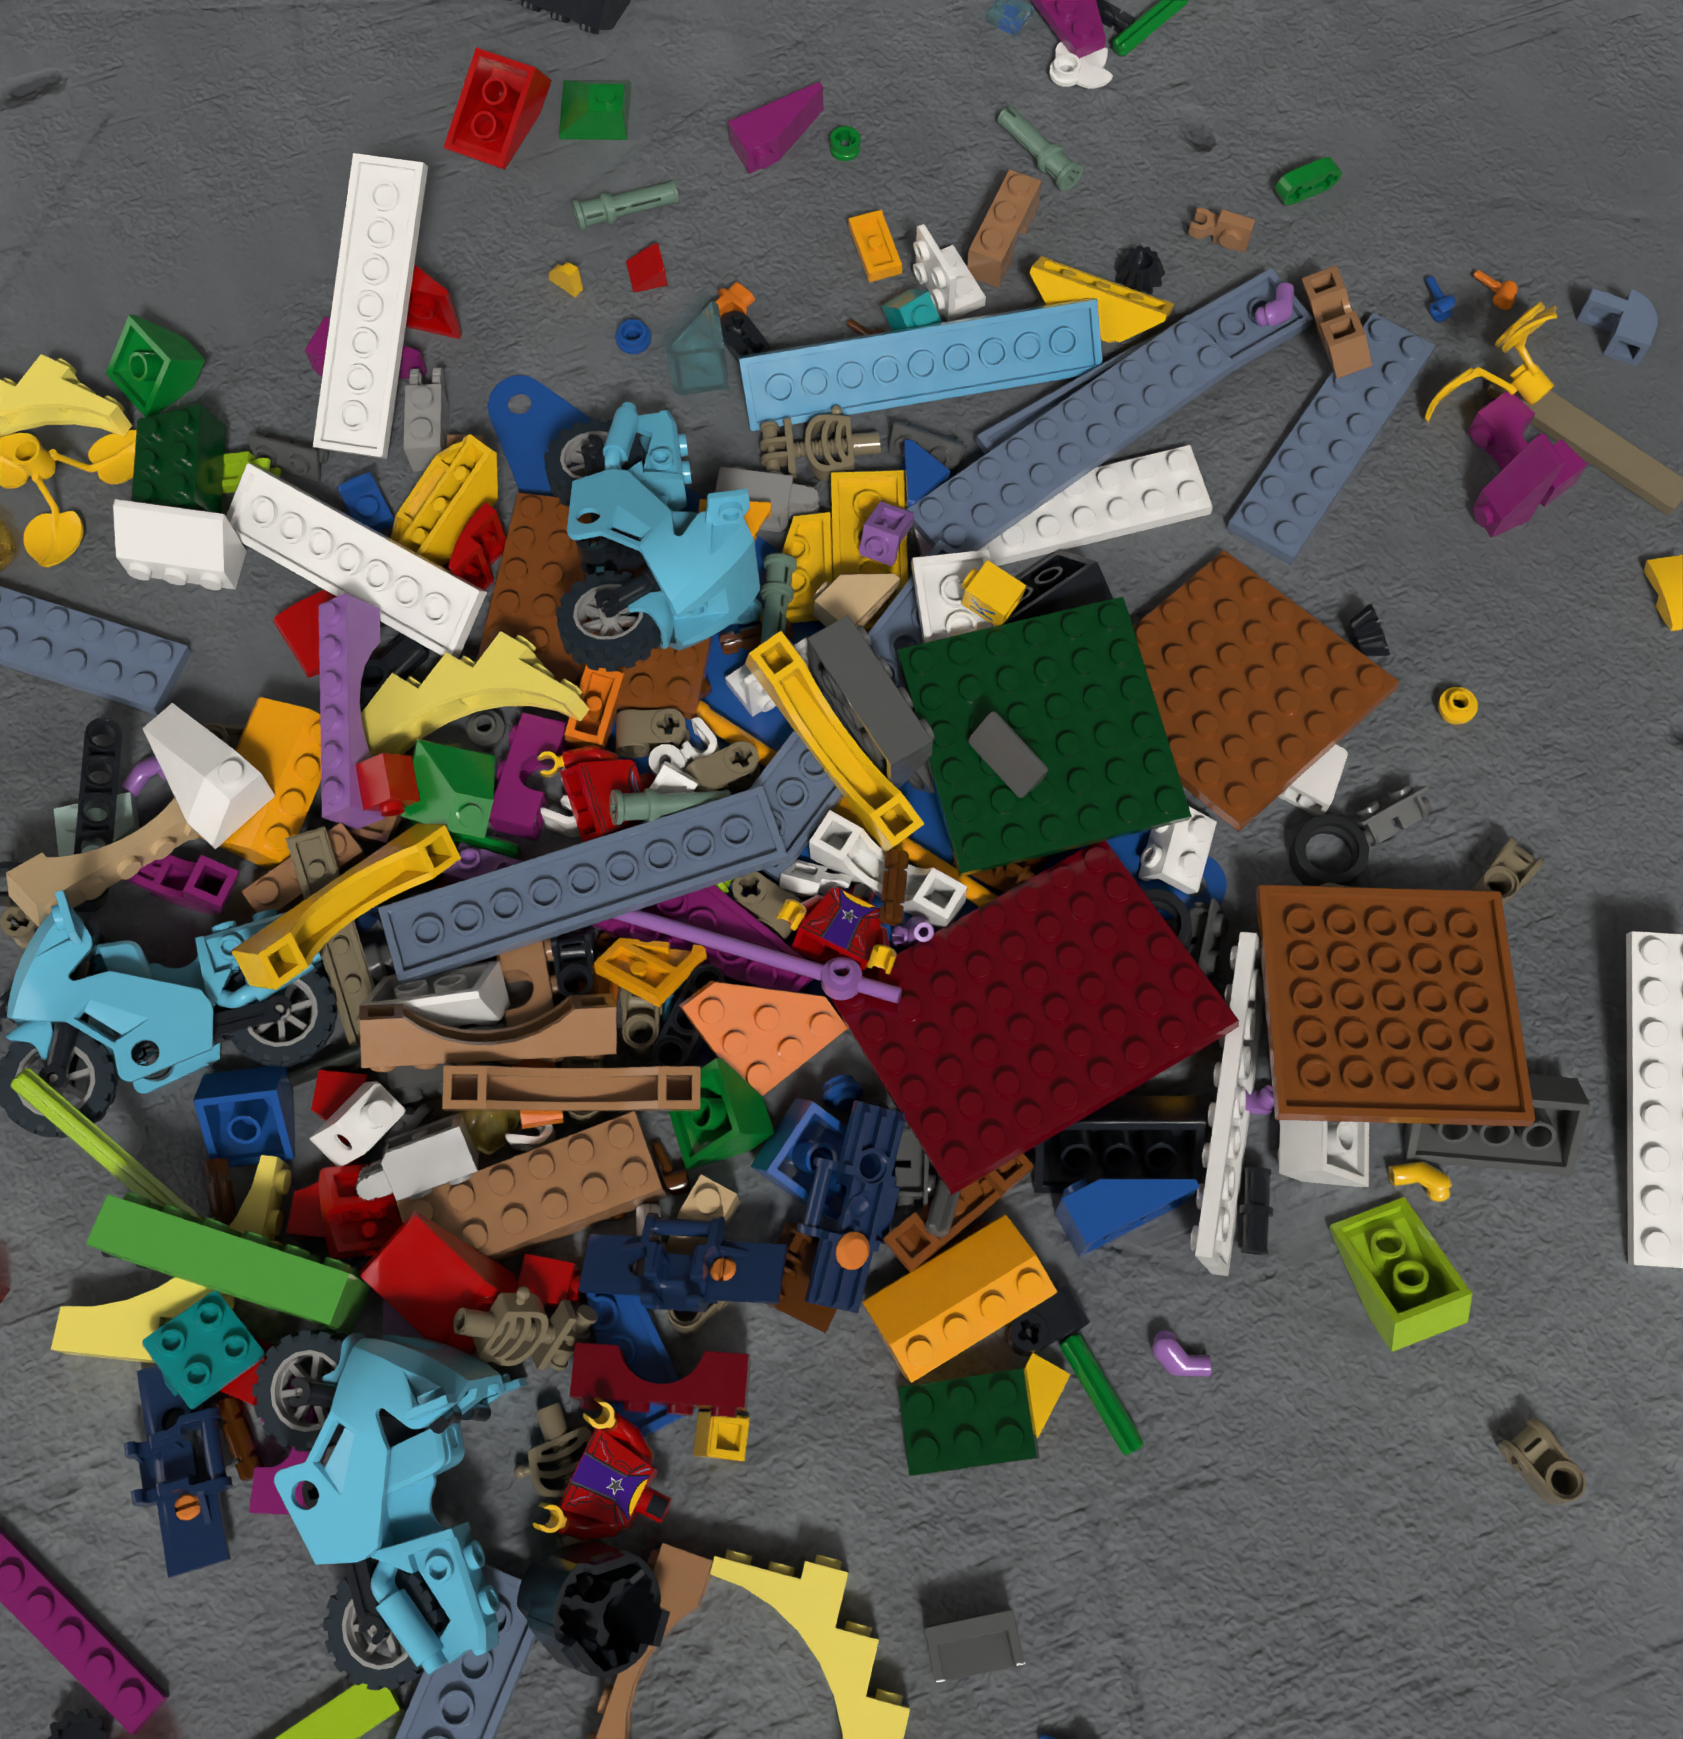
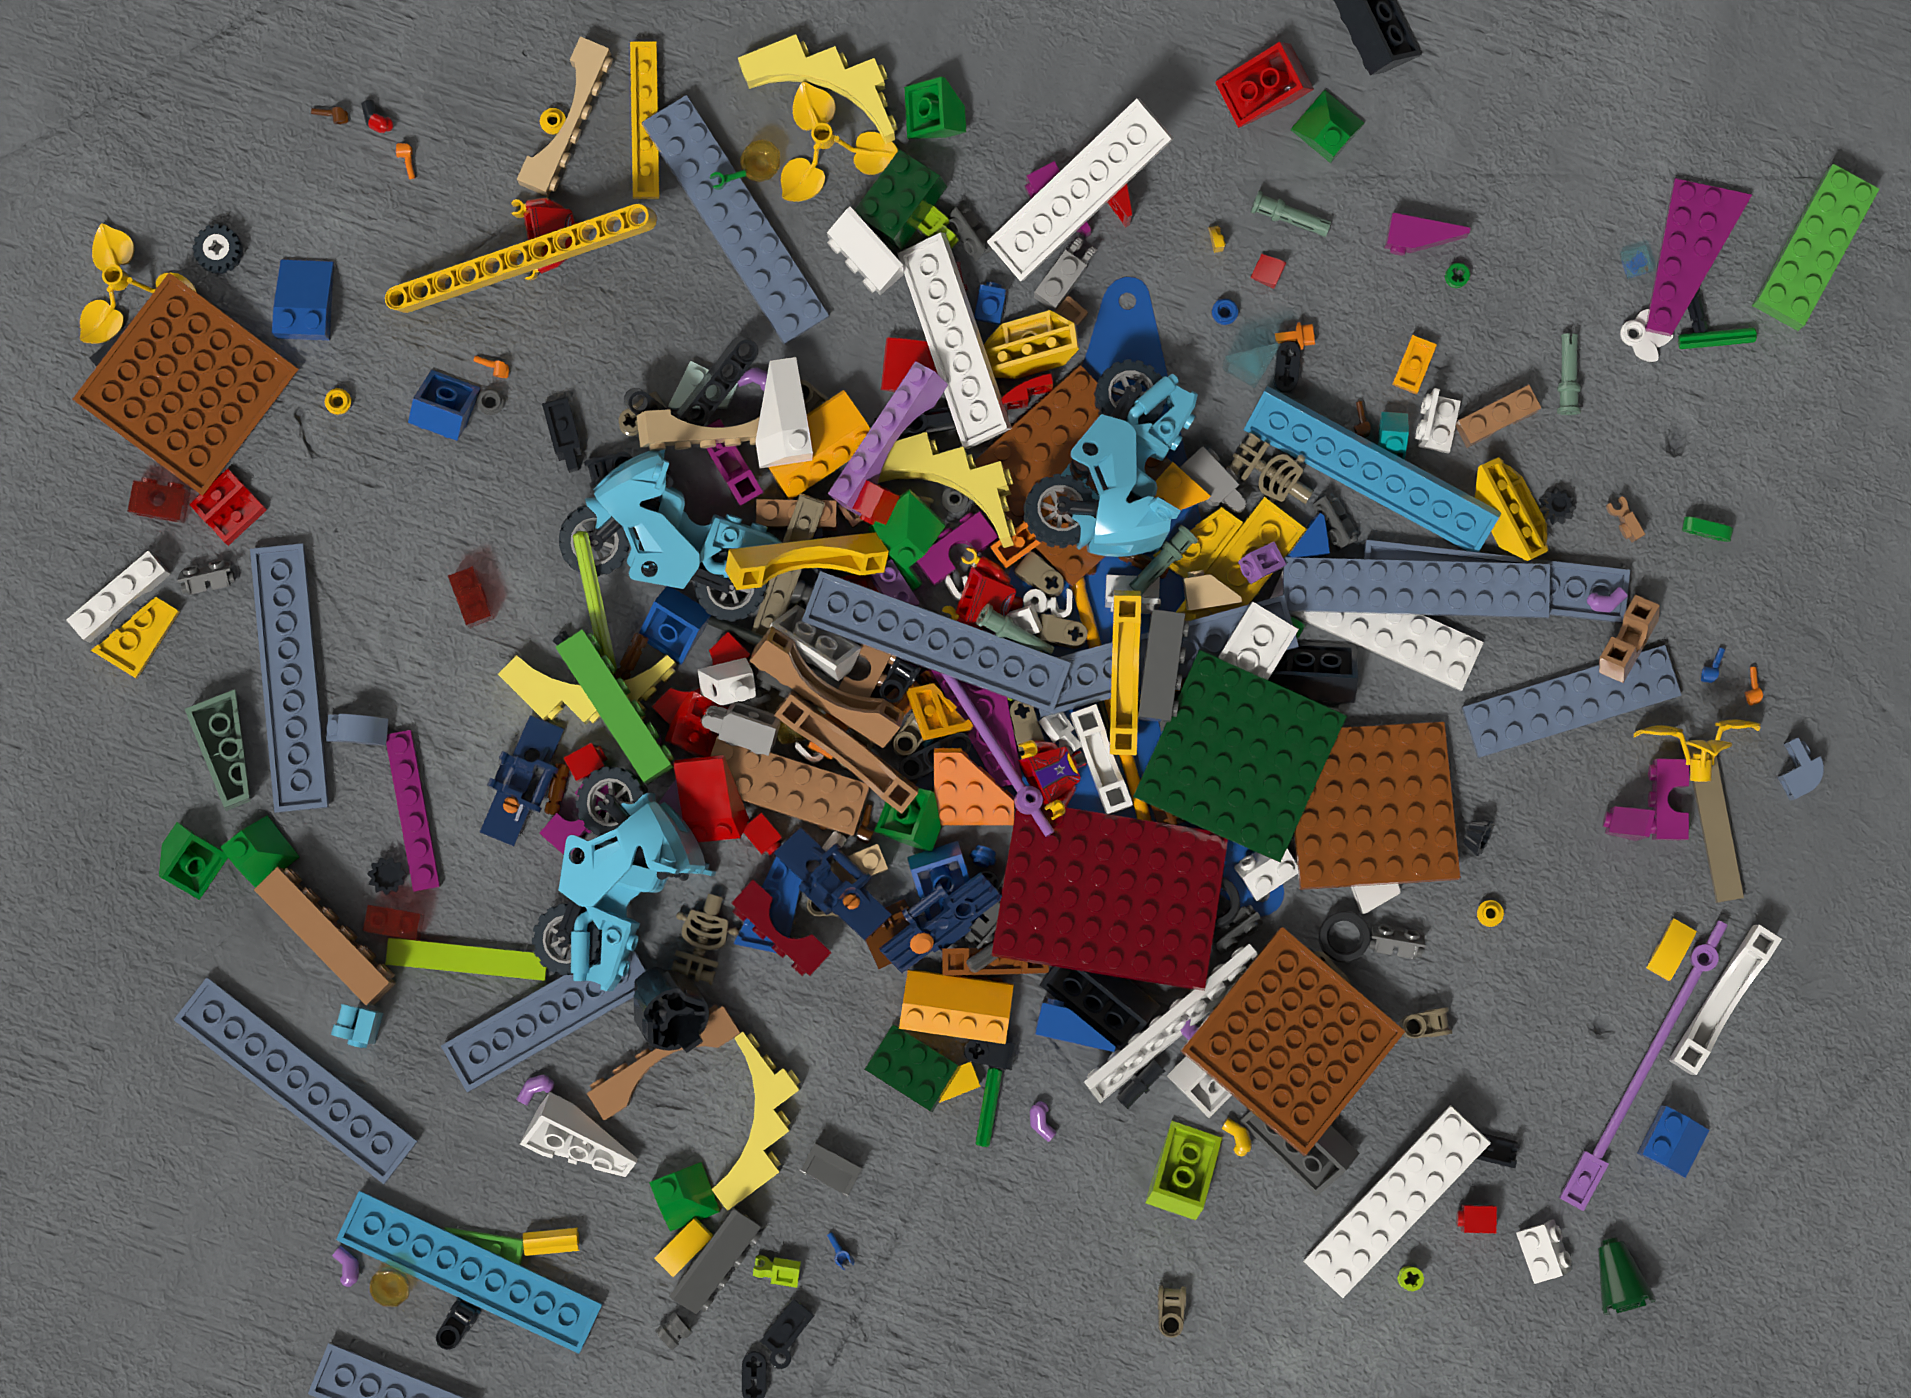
camera: 35 degrees right, 15 degrees up
teal bracket [142,1291,265,1409] -> none
dark tan torso [453,1286,598,1371] -> none
torso [533,1397,672,1541] -> none
yellow slope [693,1412,750,1461] -> none
reddish brown axle [879,848,909,926] -> none
medium lavender arm [891,916,934,949] -> none
yellow brick [961,560,1027,626] -> none
dark grey slope [968,711,1048,798] -> none

